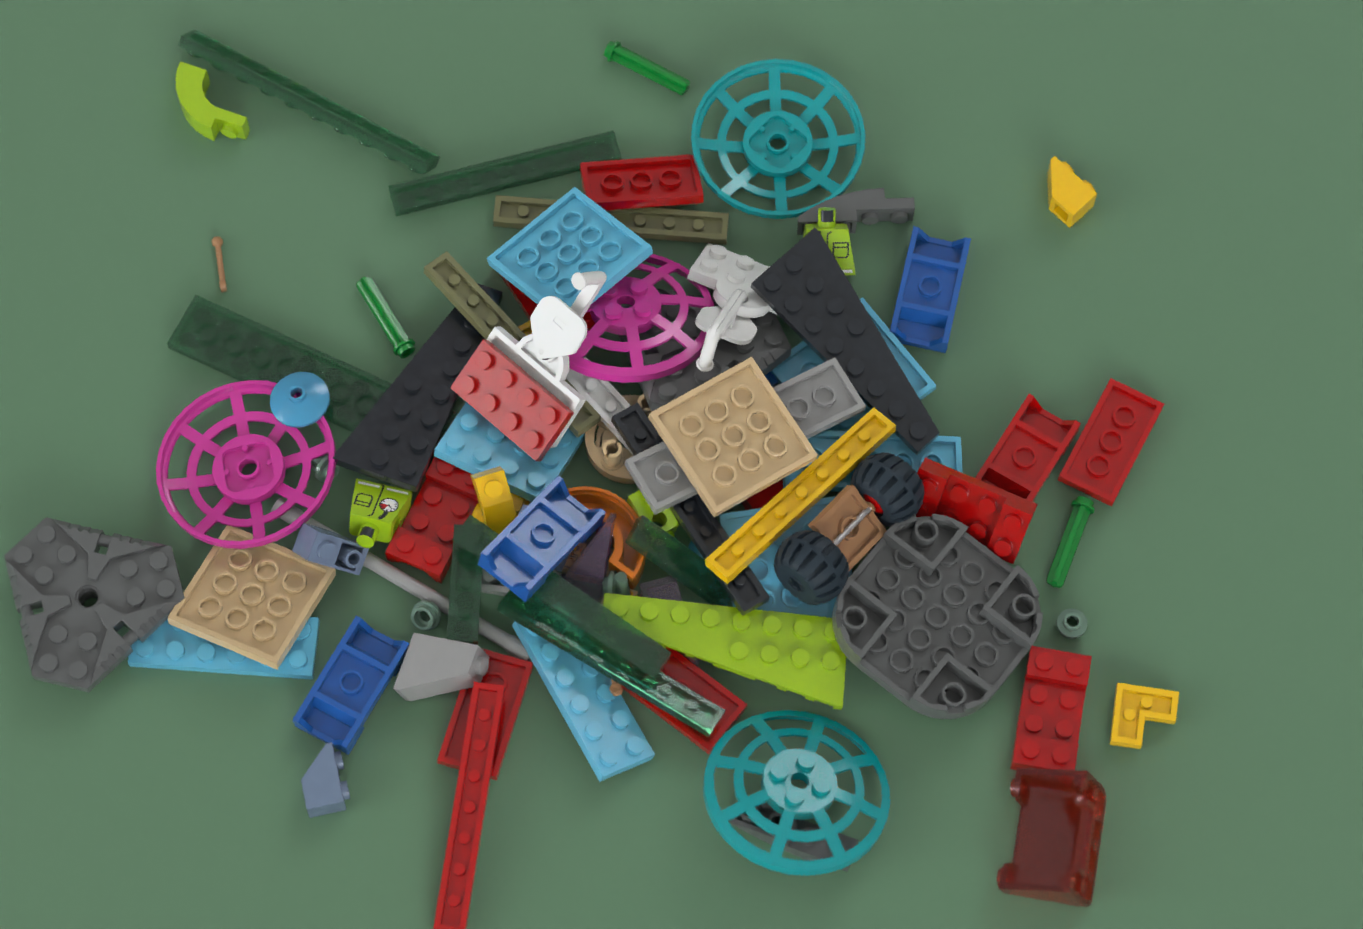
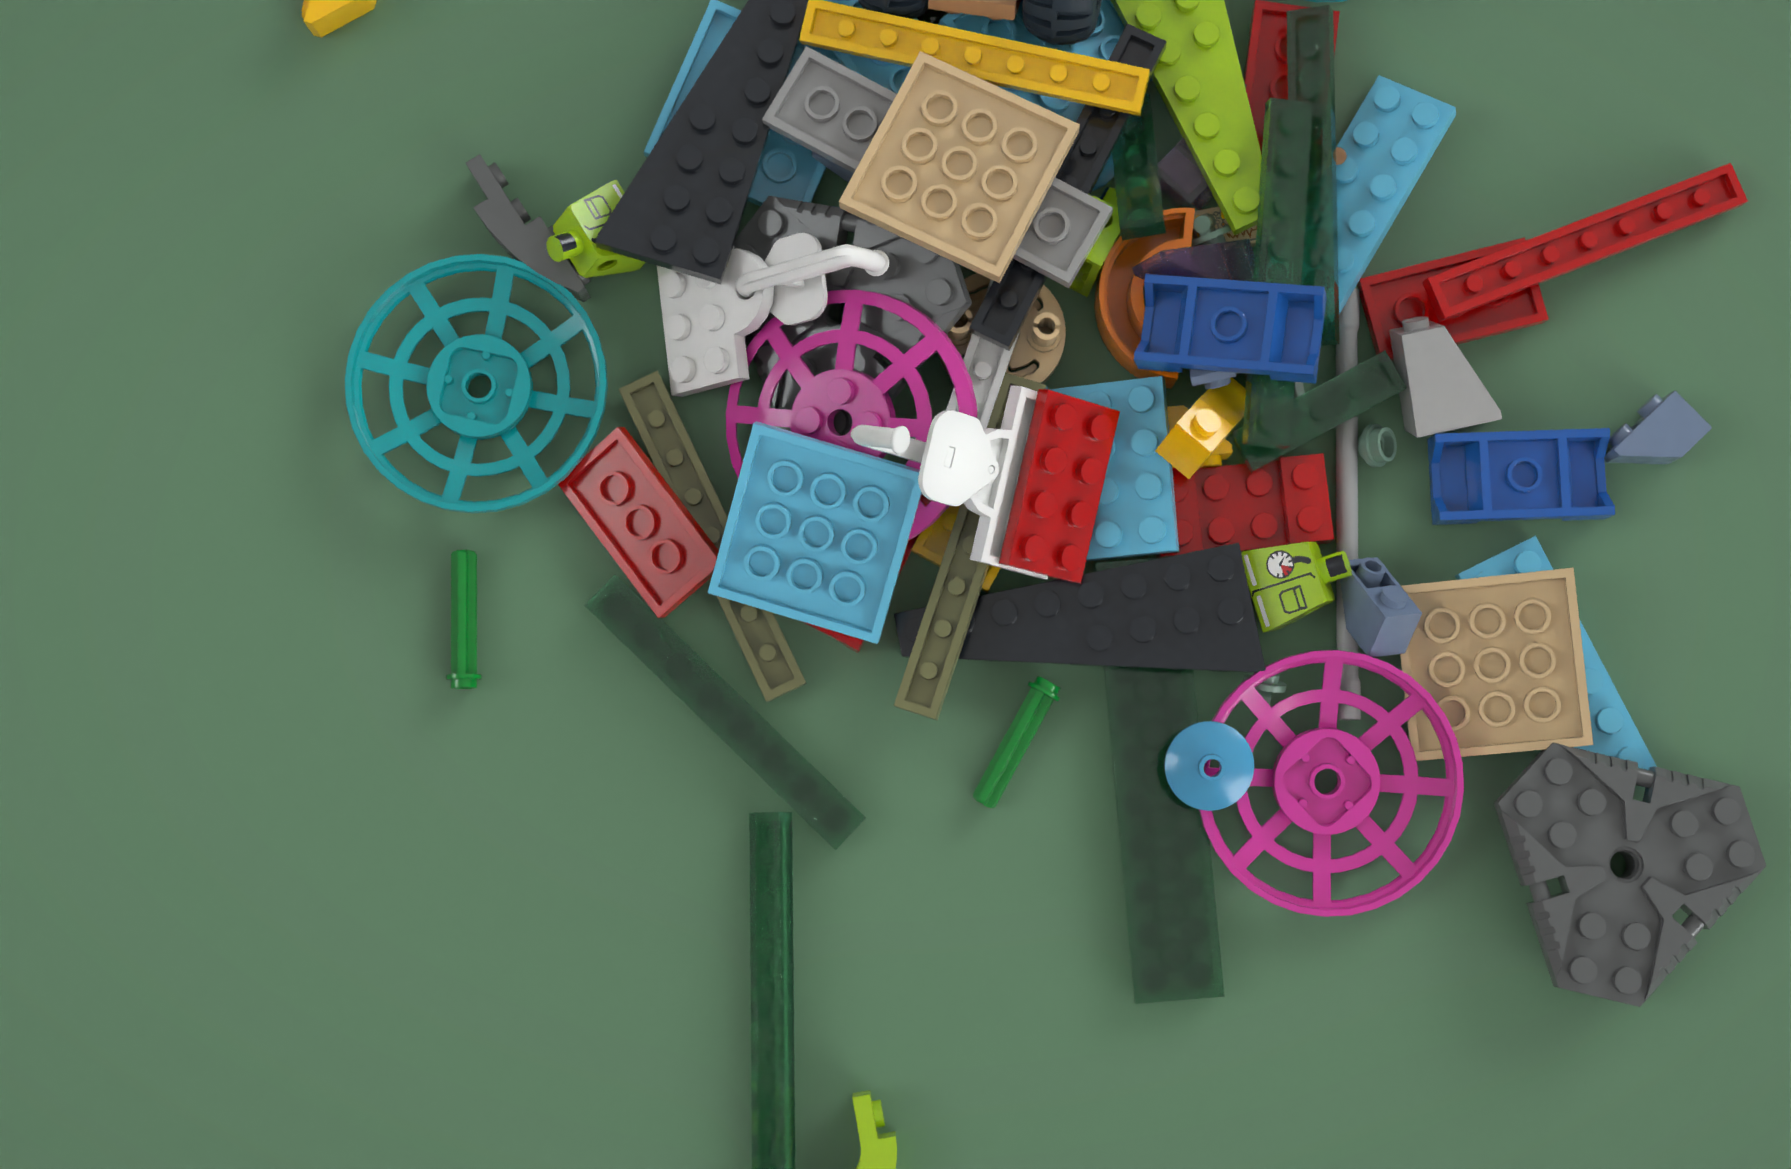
camera: 120 degrees left, 15 degrees up
medium nougat hinge [212,236,227,292] -> none
blue piece [890,226,971,353] -> none

